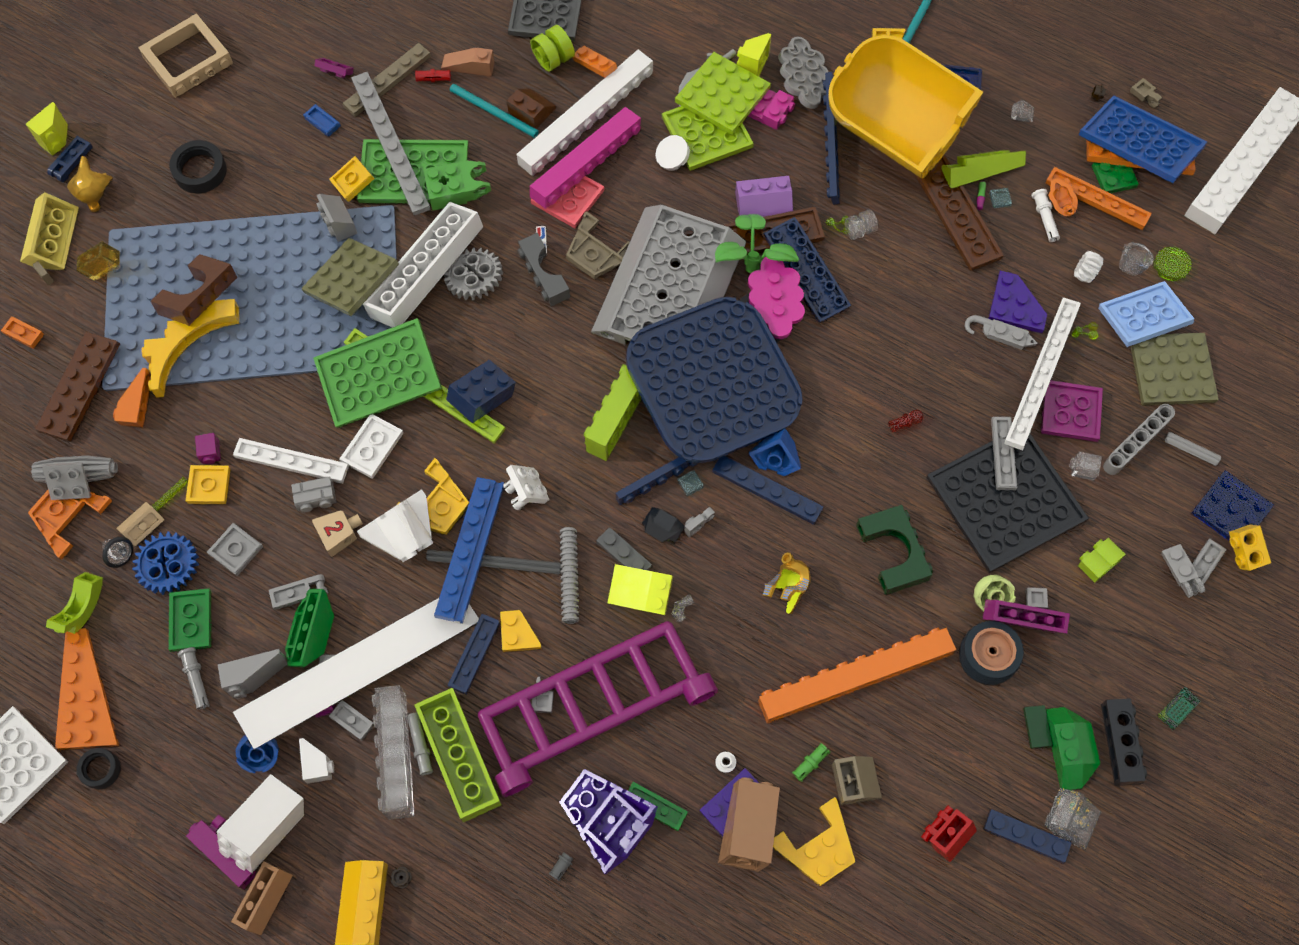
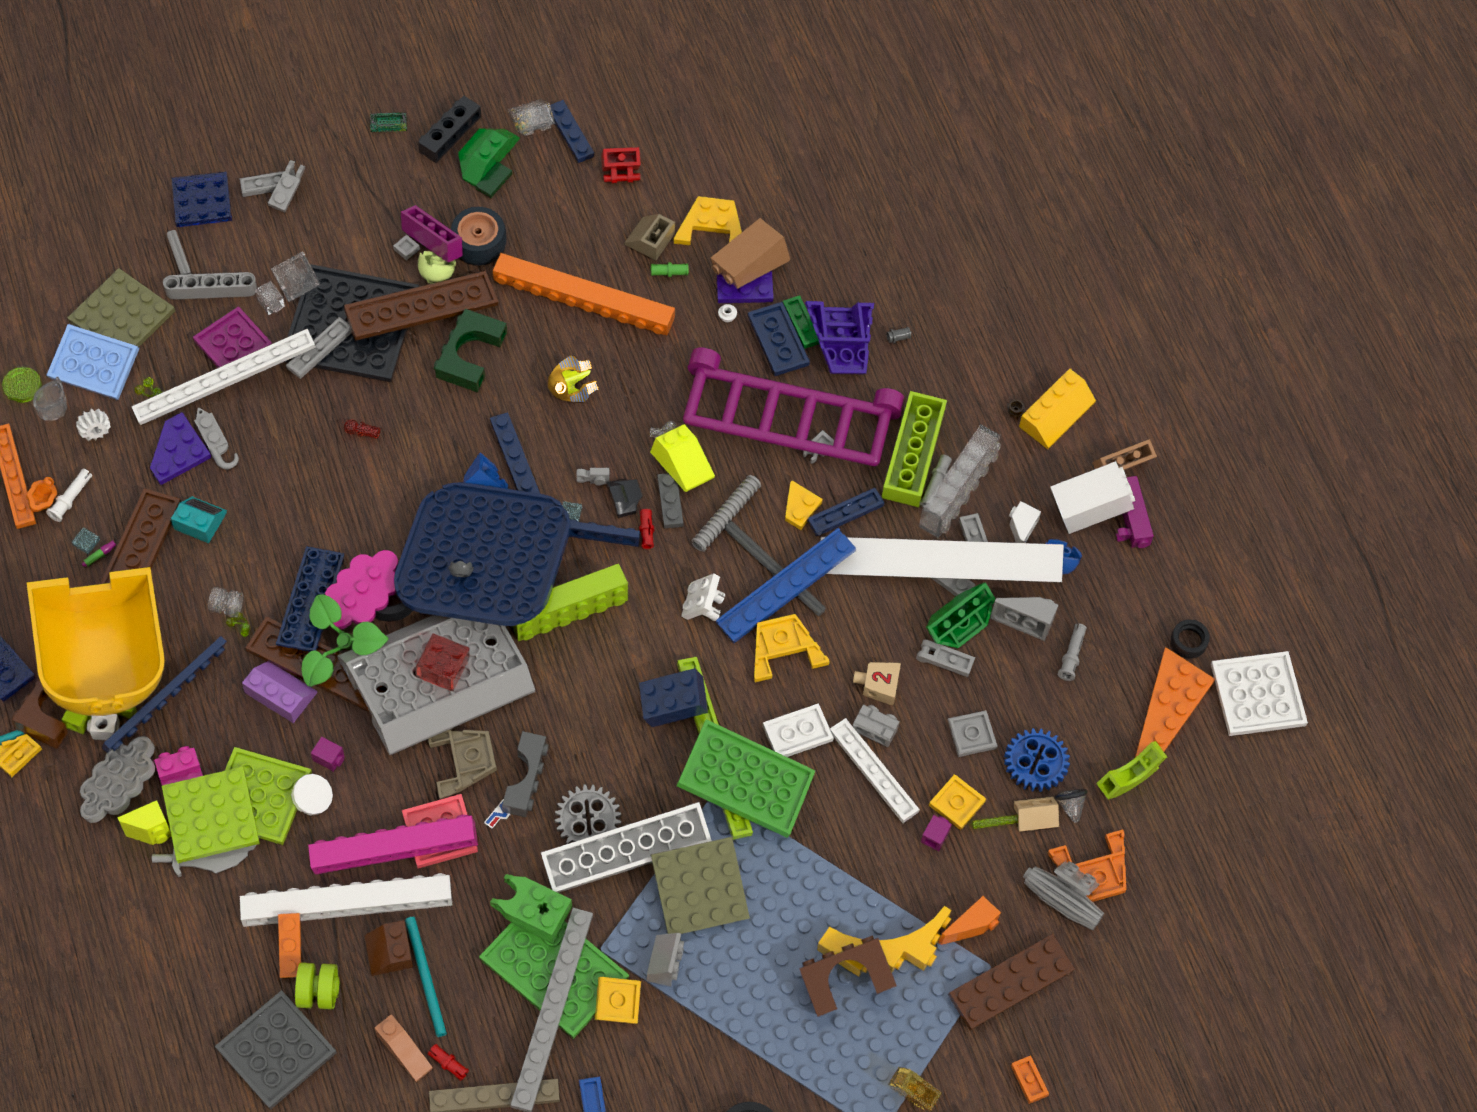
camera: 145 degrees left, 5 degrees down
green plate [169,589,211,652] -> none
white brick [357,489,433,562] -> none
lime wedge [942,150,1026,188] -> none
lime brick [1078,538,1126,583] -> none
yellow brick [1229,525,1271,571] -> none
none -> teal slope [171,496,227,543]
none -> clear slope [271,252,321,302]
none -> magenta brick [311,737,345,772]
none -> reddish brown plate [344,271,498,341]
none -> clear red brick [416,633,470,692]
none -> dark grey plate [448,561,474,577]
none -> red pin [639,509,655,549]
none -> dark blue plate [747,302,810,376]

